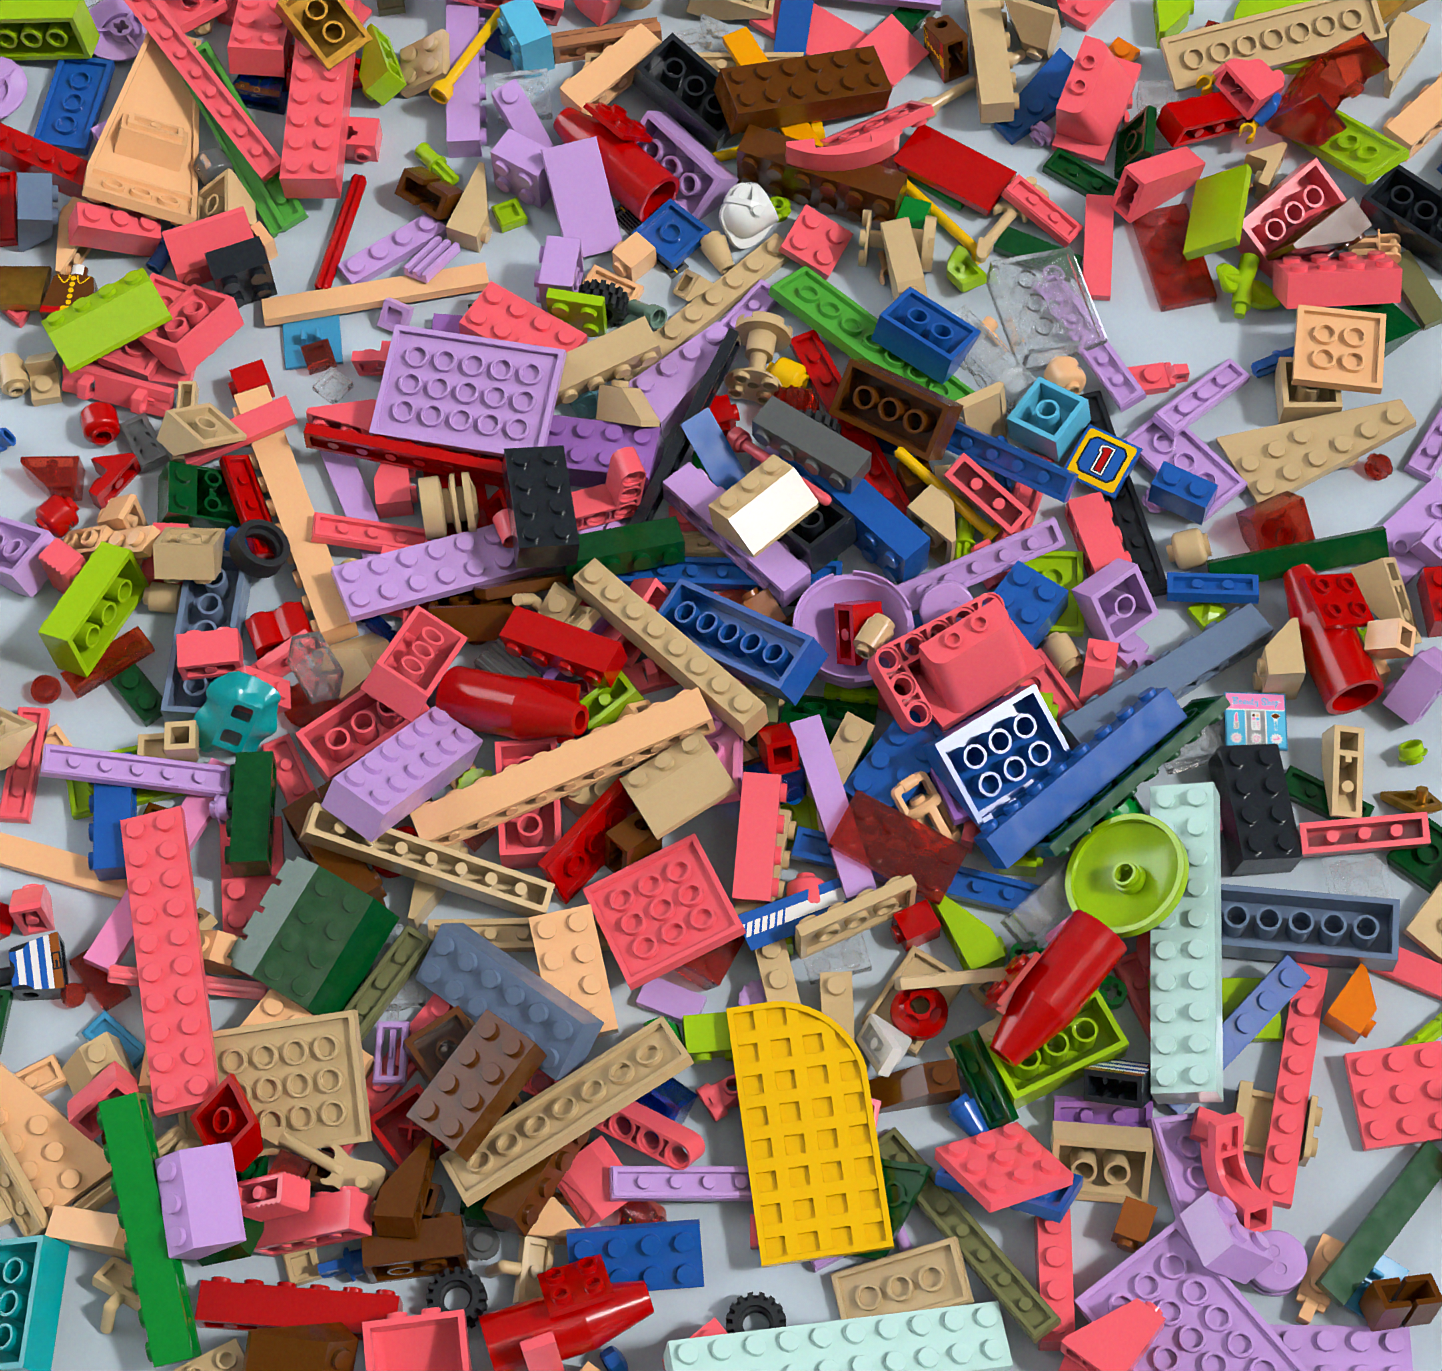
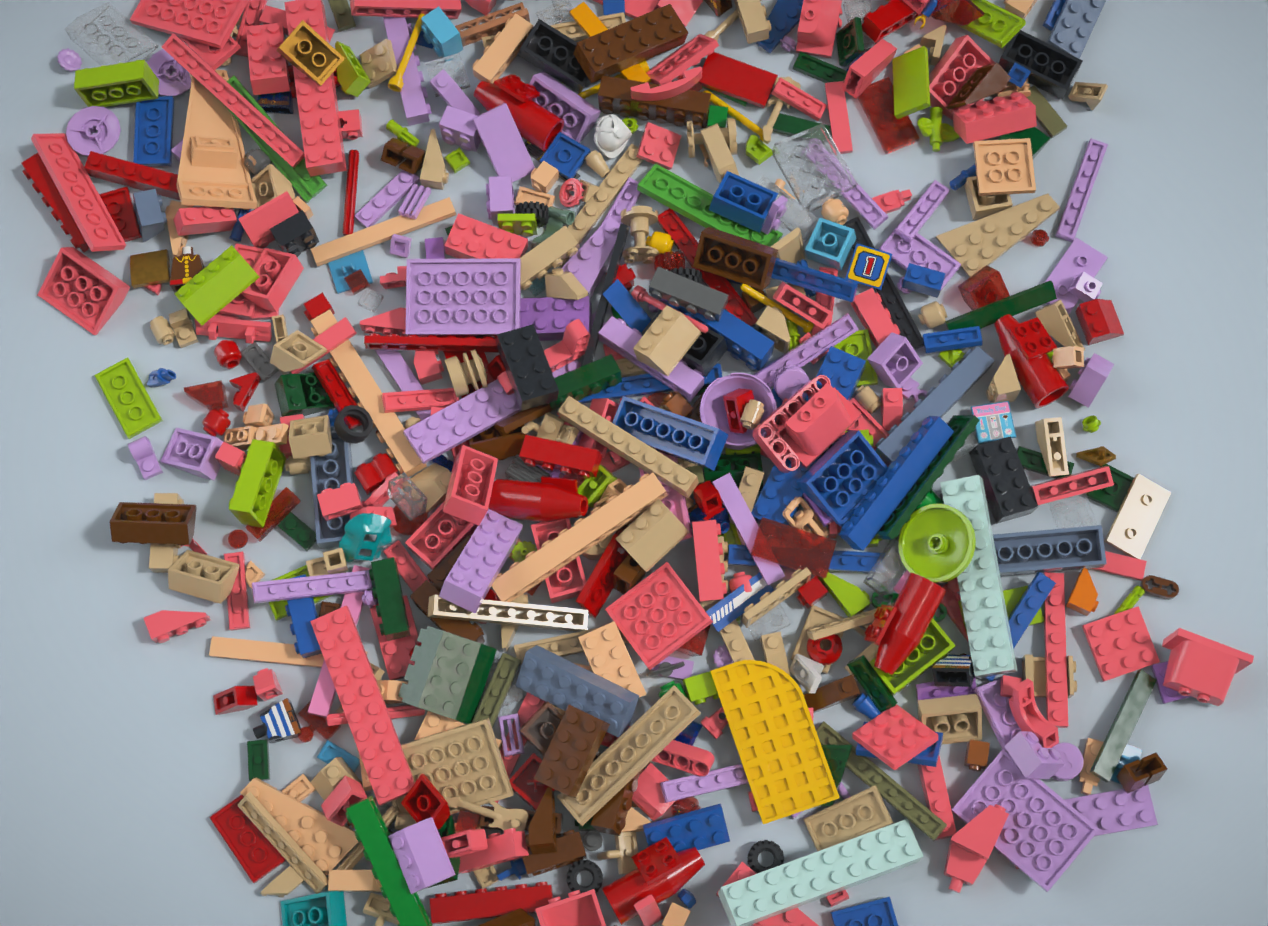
camera: 10 degrees left, 10 degrees up
none -> coral gear [559,178,585,208]
none -> dark grey piece [647,662,685,677]
none -> lavender plate [761,195,788,235]
none -> blue tile [1008,62,1031,88]

